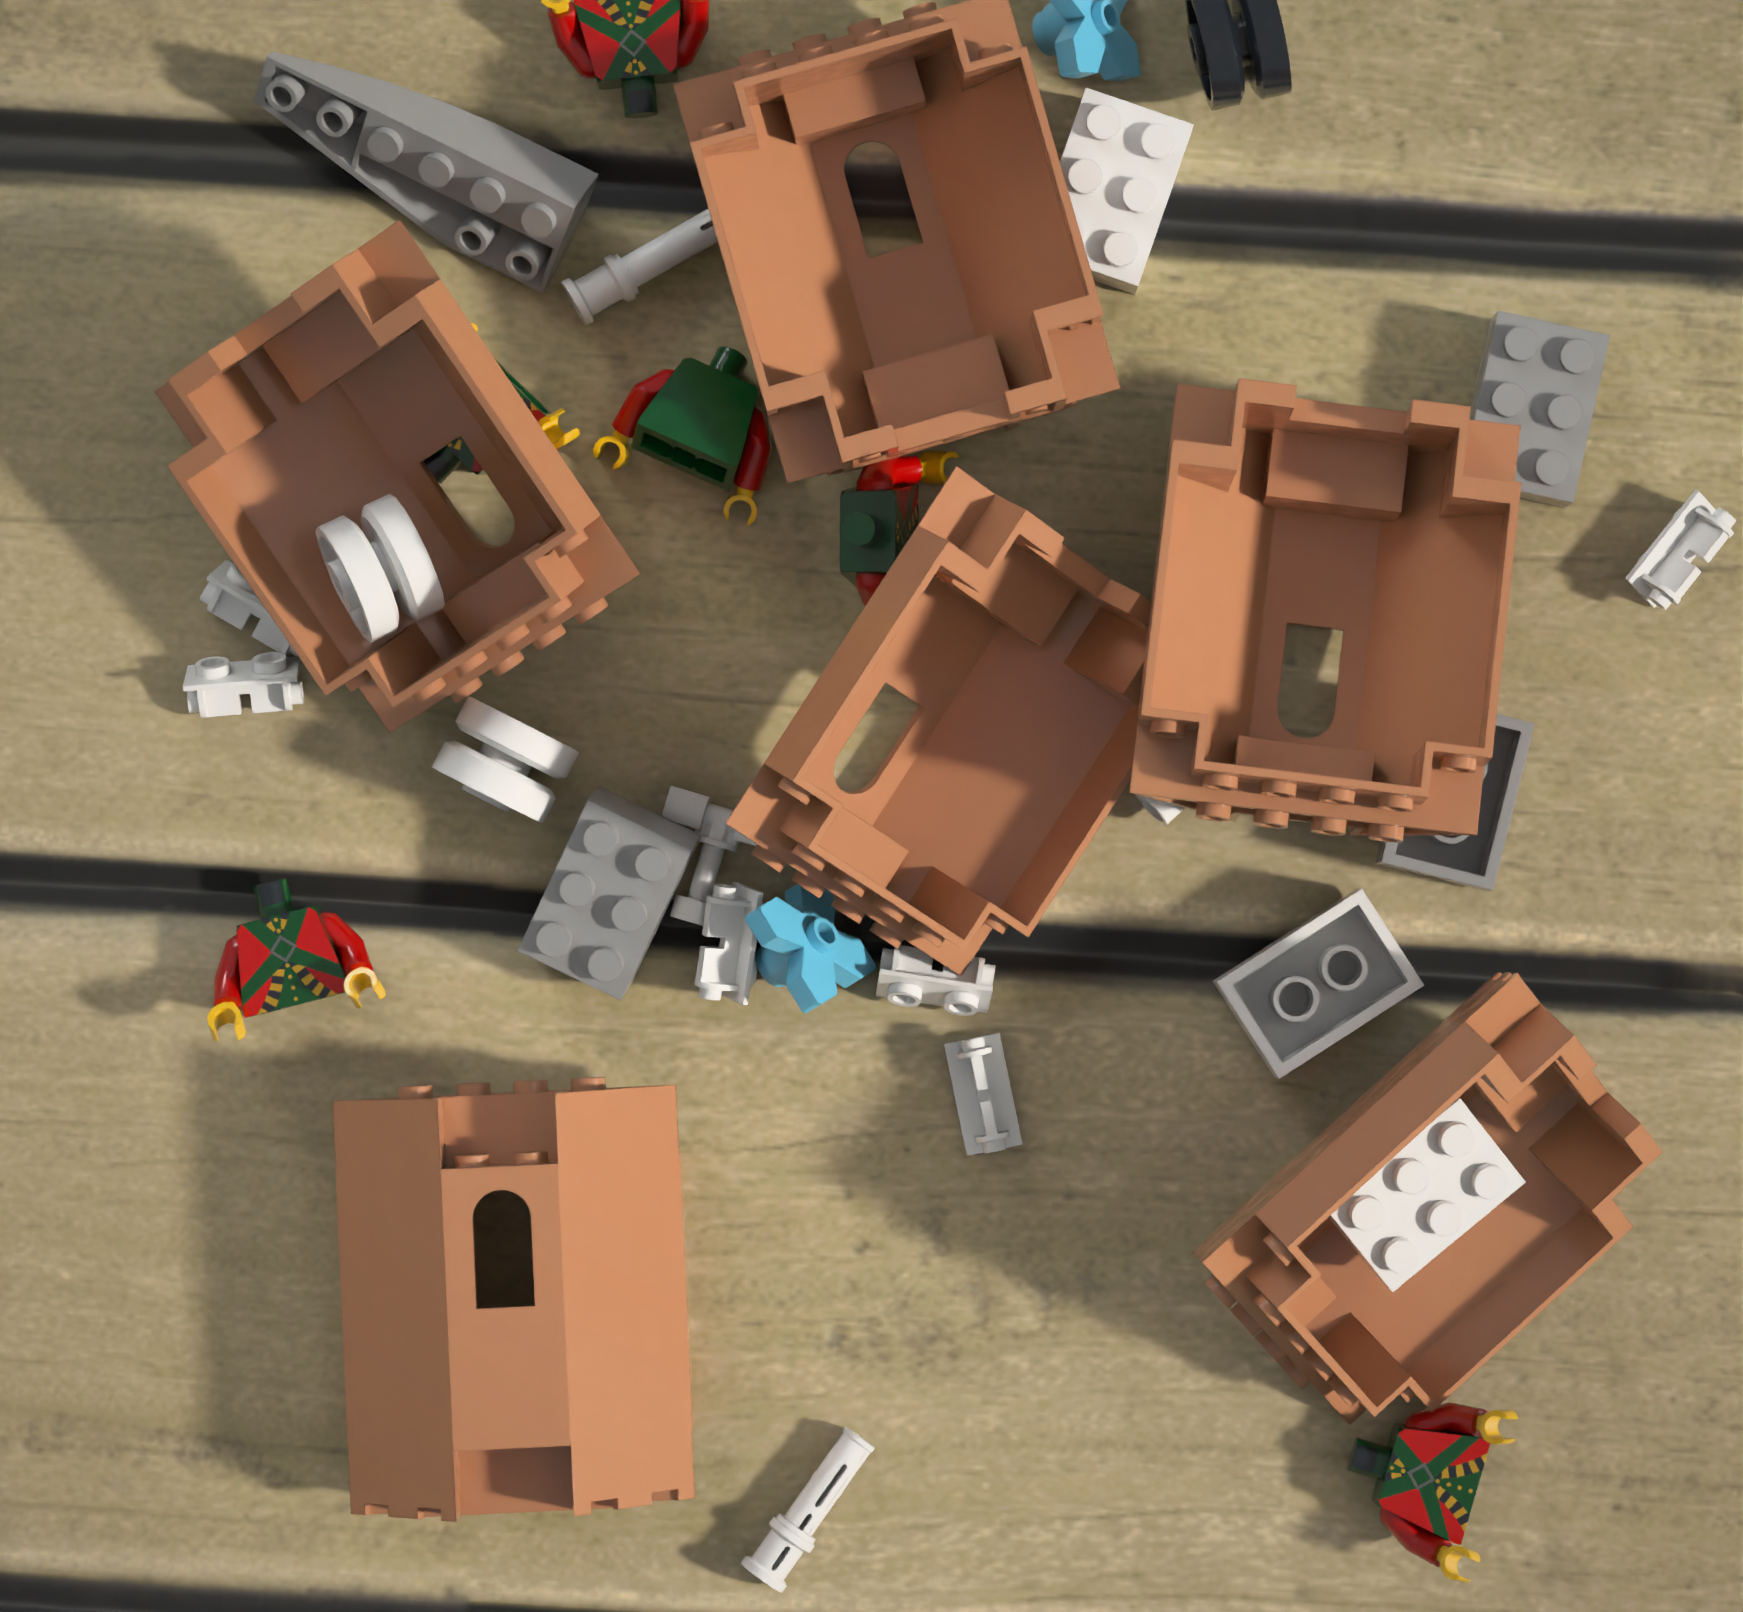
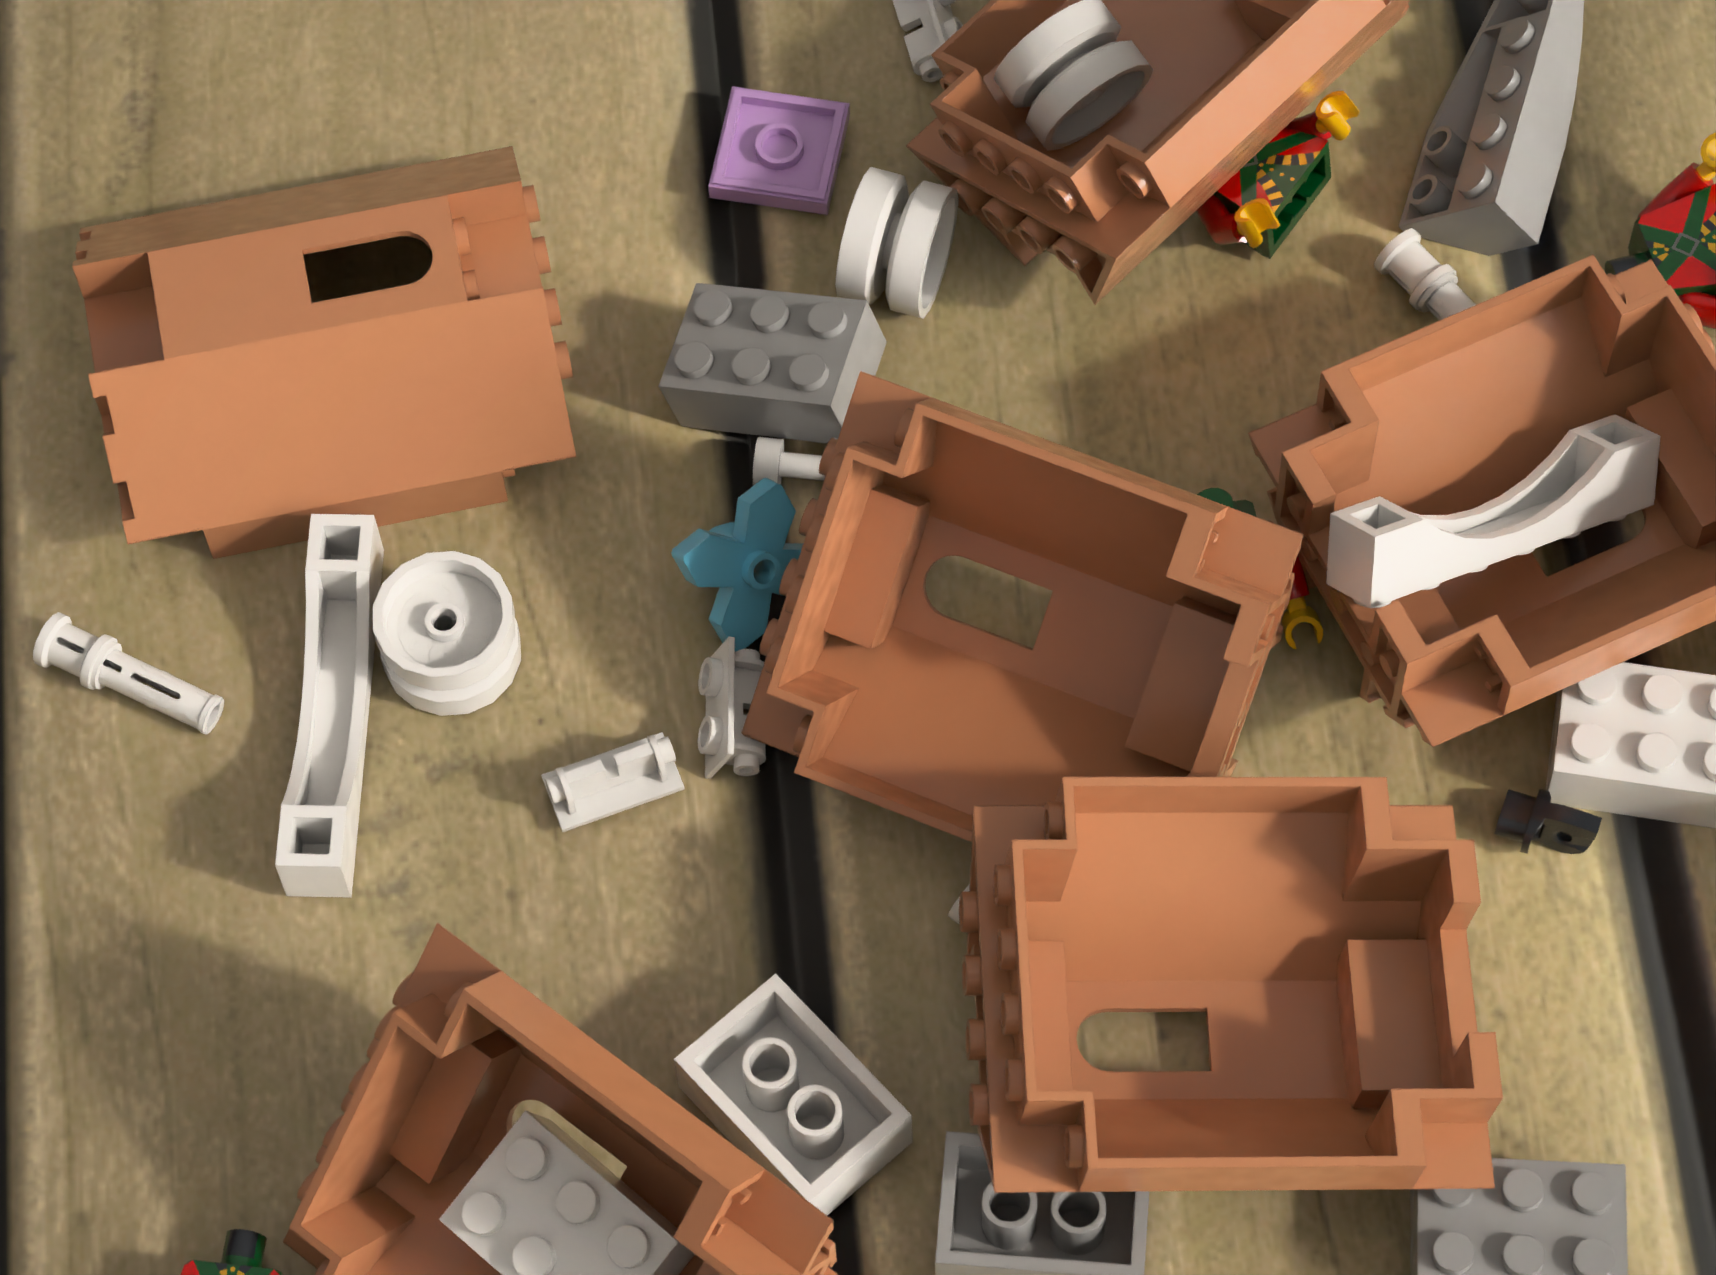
camera: 85 degrees right, 25 degrees down
torso [207,878,386,1041] -> none
dark green torso [593,346,772,526] -> none
white hinge [694,882,764,1005] -> none
none -> white arch [275,514,384,898]
none -> white wheel [373,551,521,716]
none -> lavender plate [708,86,850,215]
none -> white arch [1326,414,1661,608]
none -> black piece [1494,789,1602,854]

